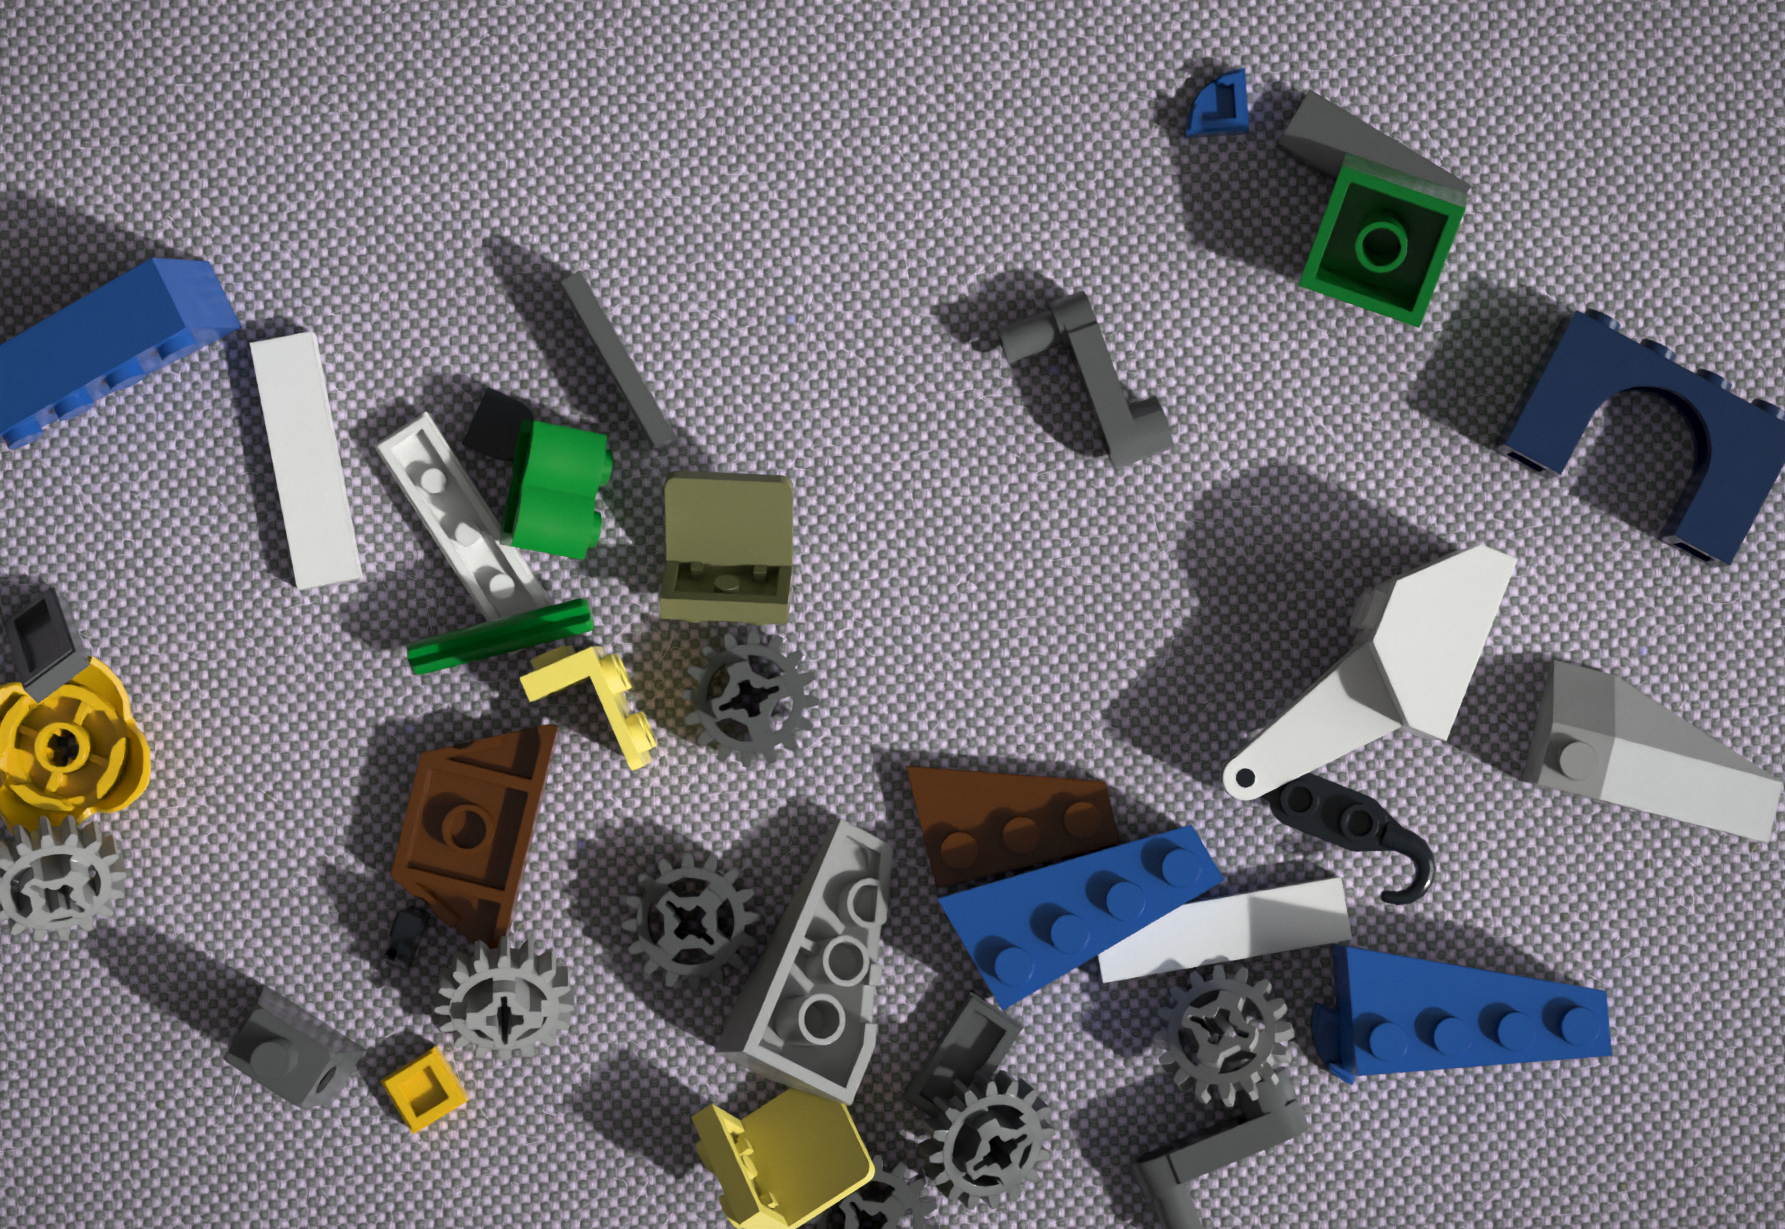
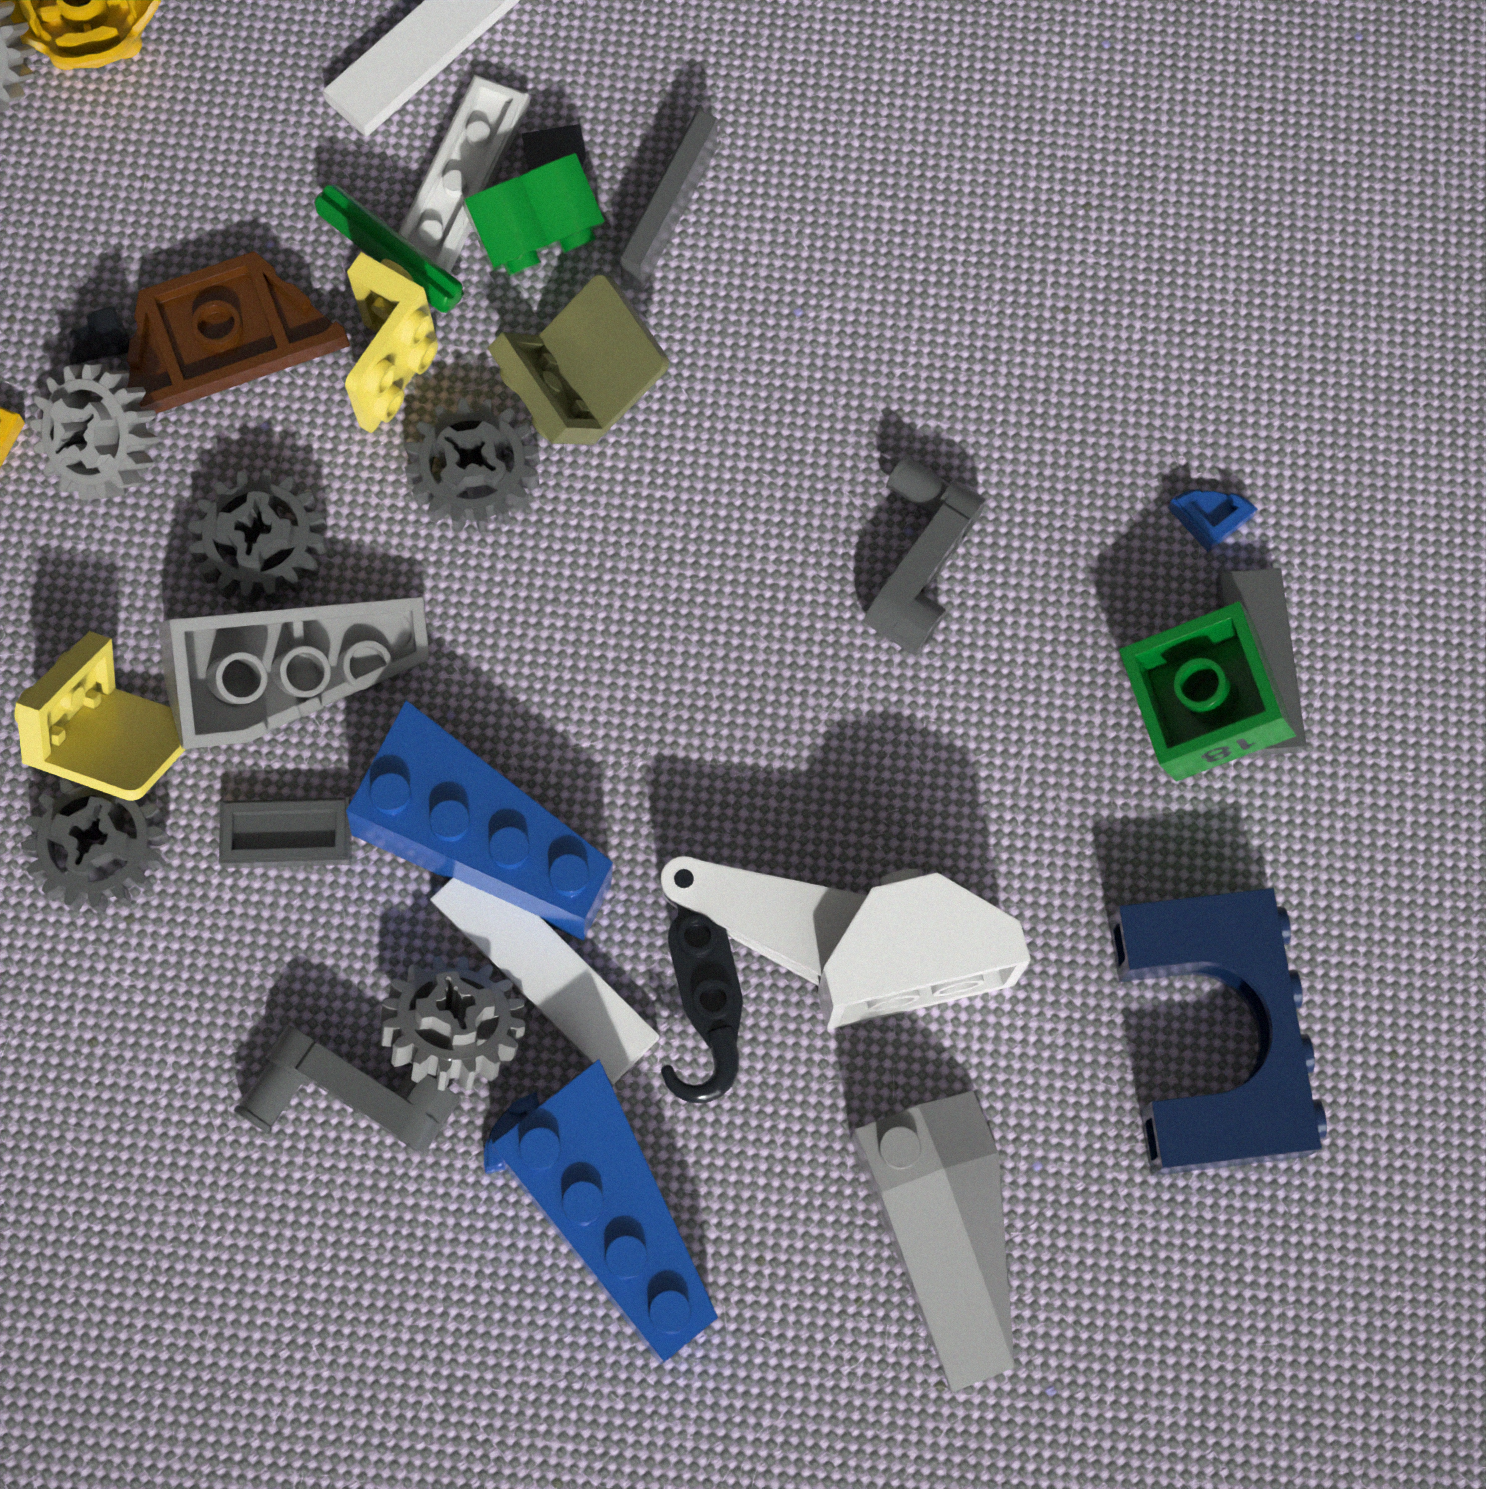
camera: 50 degrees right, 15 degrees down
reddish brown wing [906,765,1120,889] -> none
dark grey gear [917,1070,1056,1210] -> none

